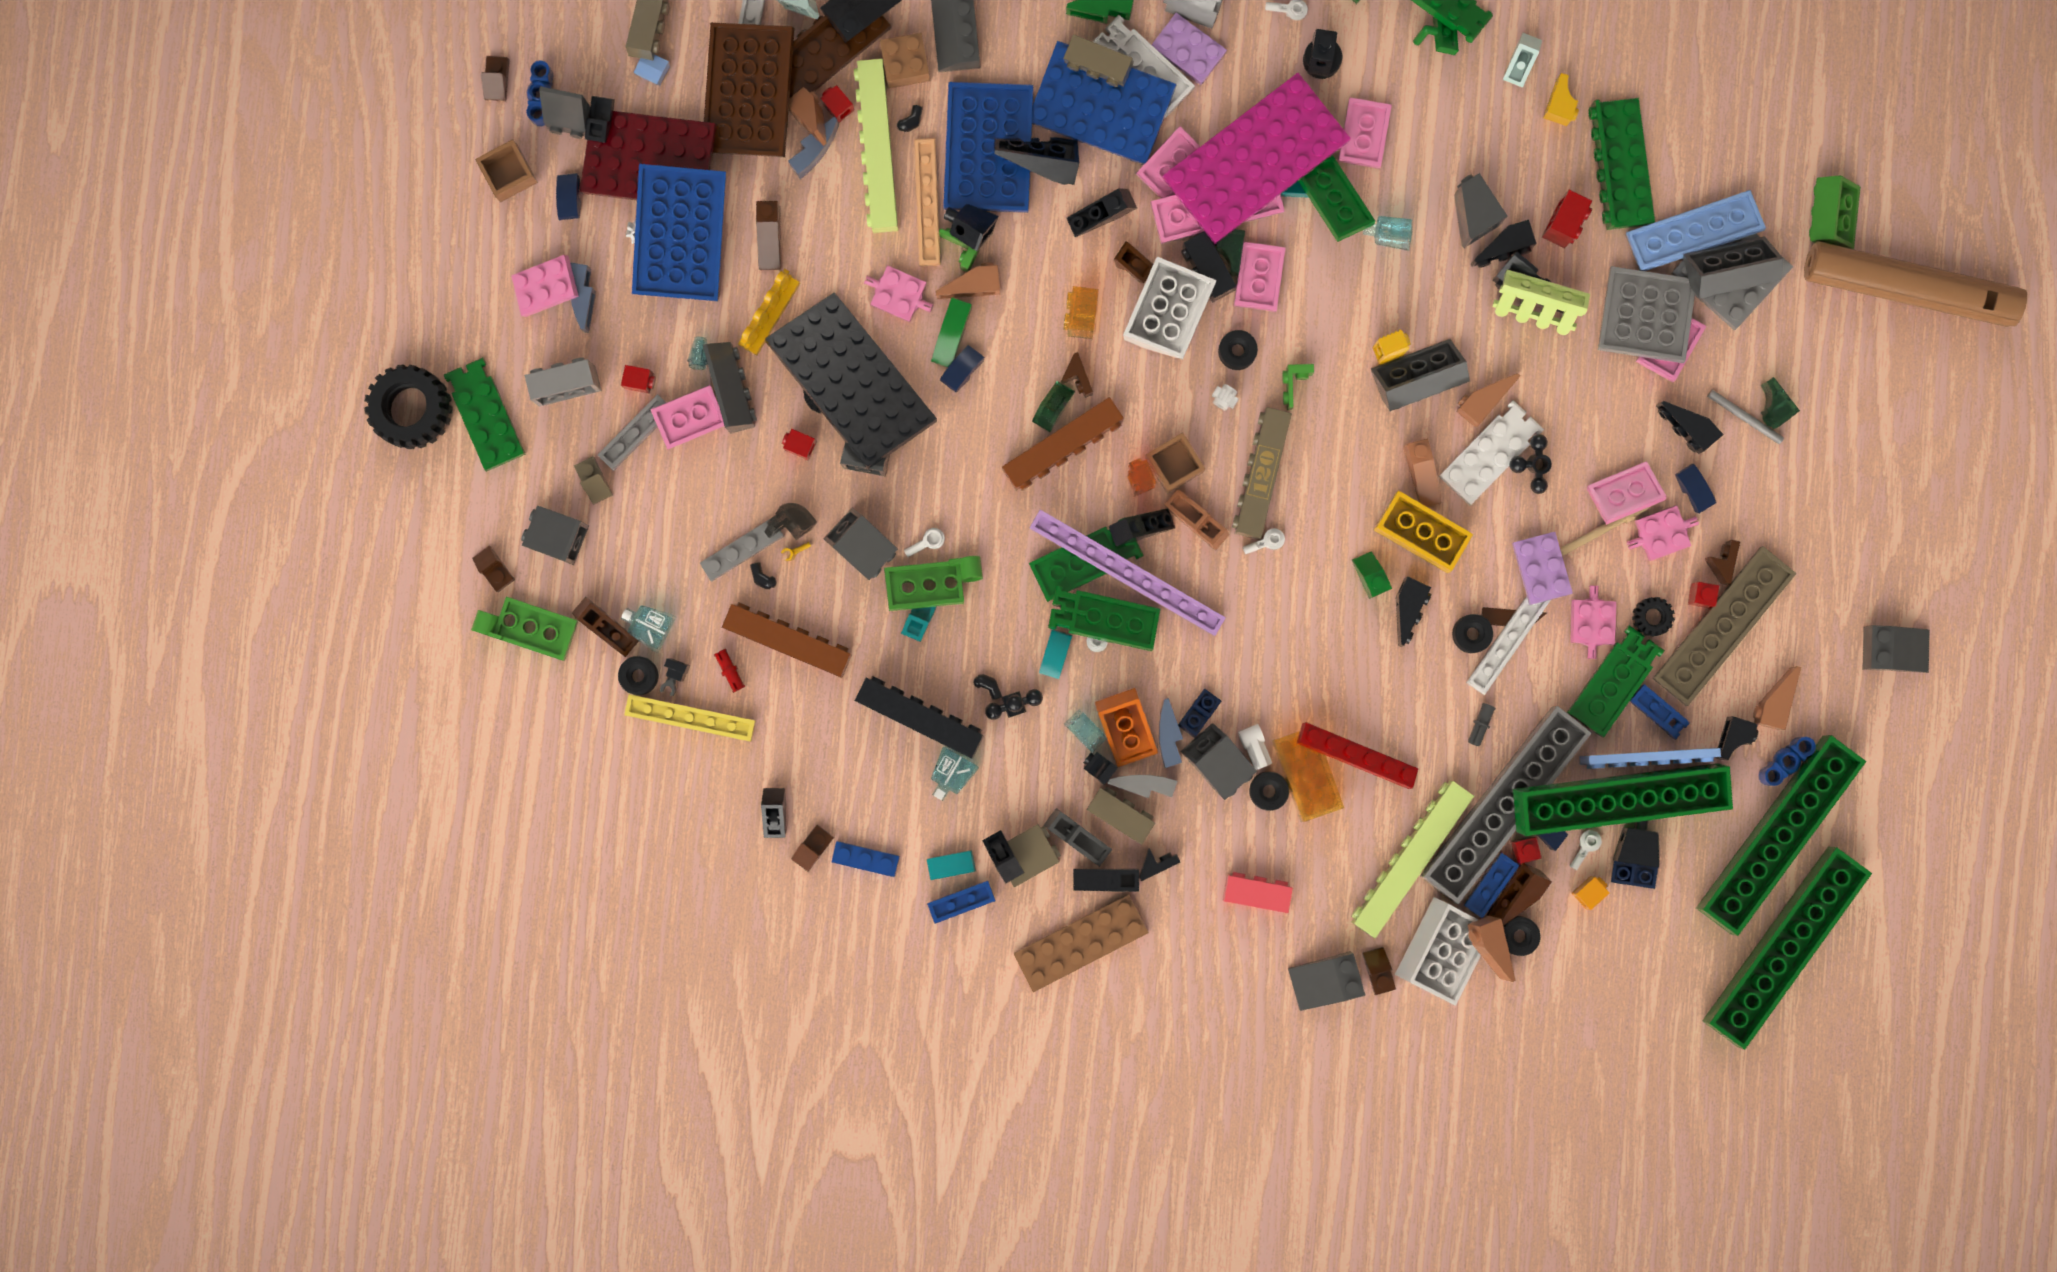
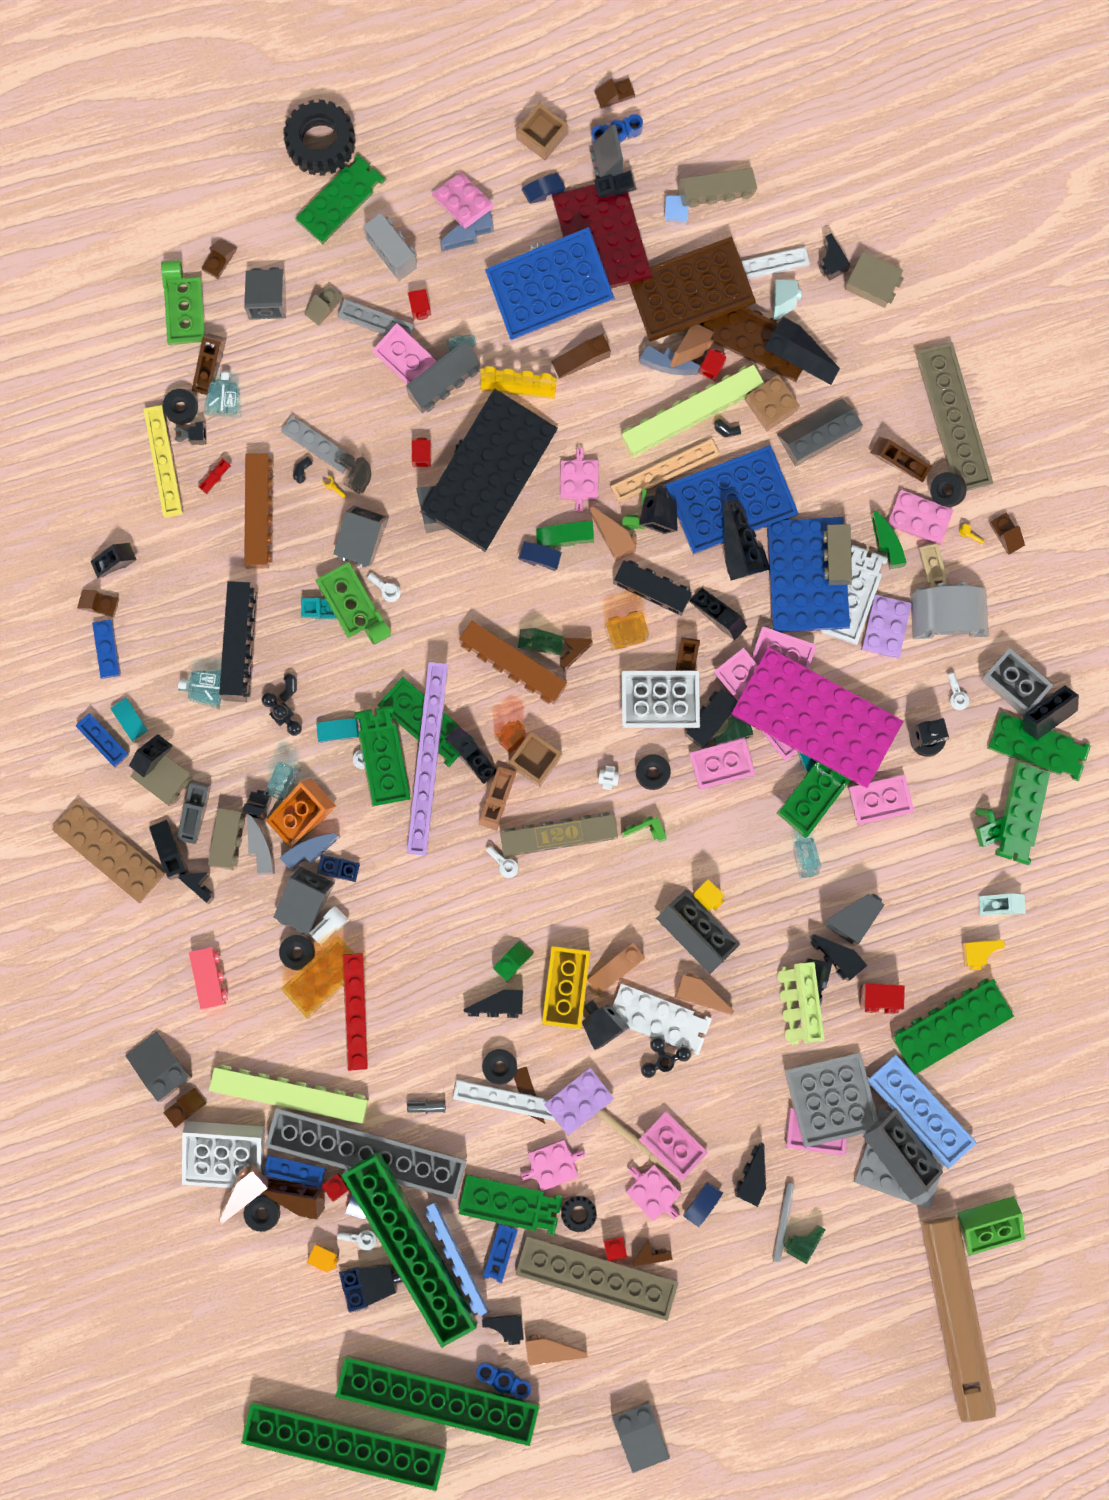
camera: 60 degrees right, 5 degrees down
none -> black torso [582,1000,630,1050]
none -> black brick [613,560,692,617]

